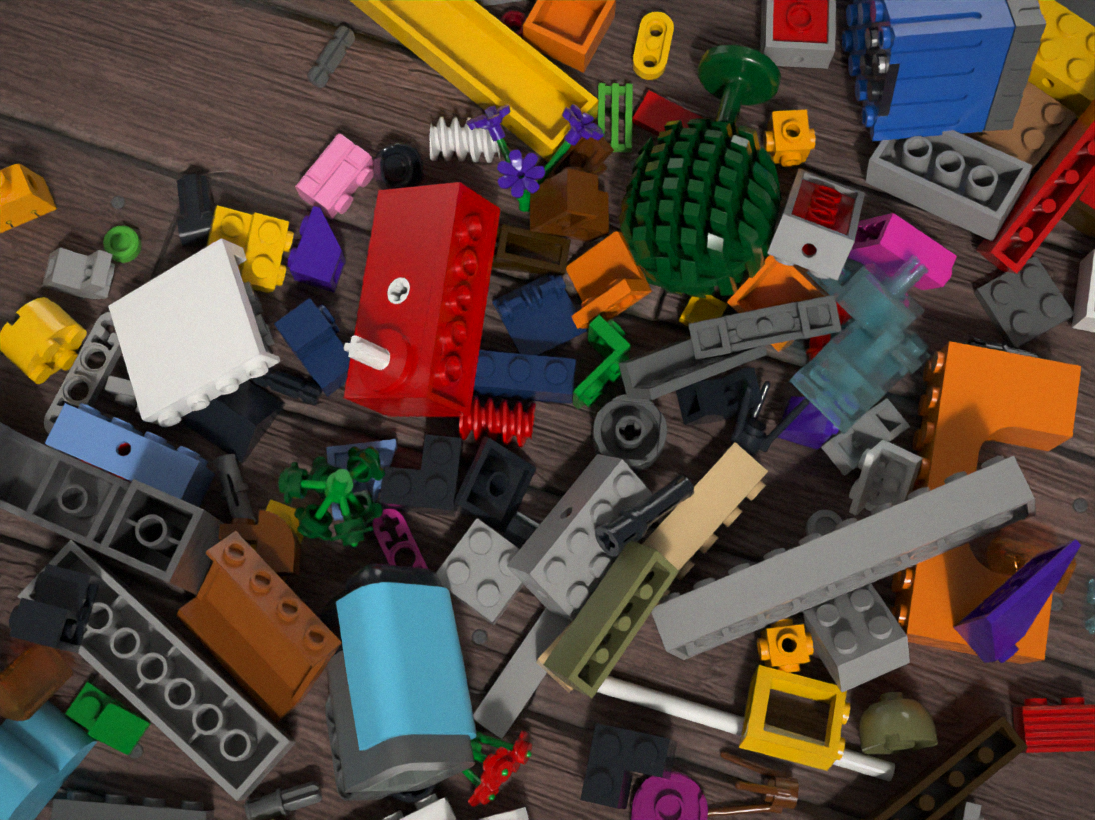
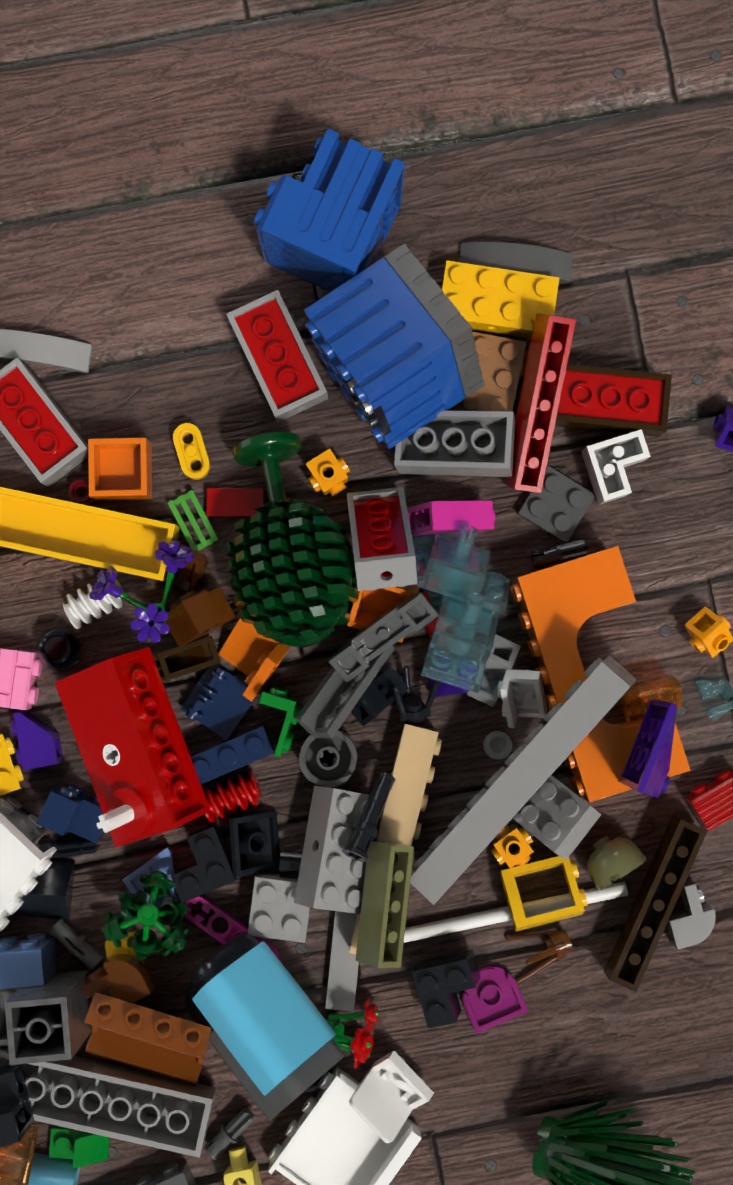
camera: 30 degrees left, 10 degrees up
yellow plate [679,295,728,327] -> none

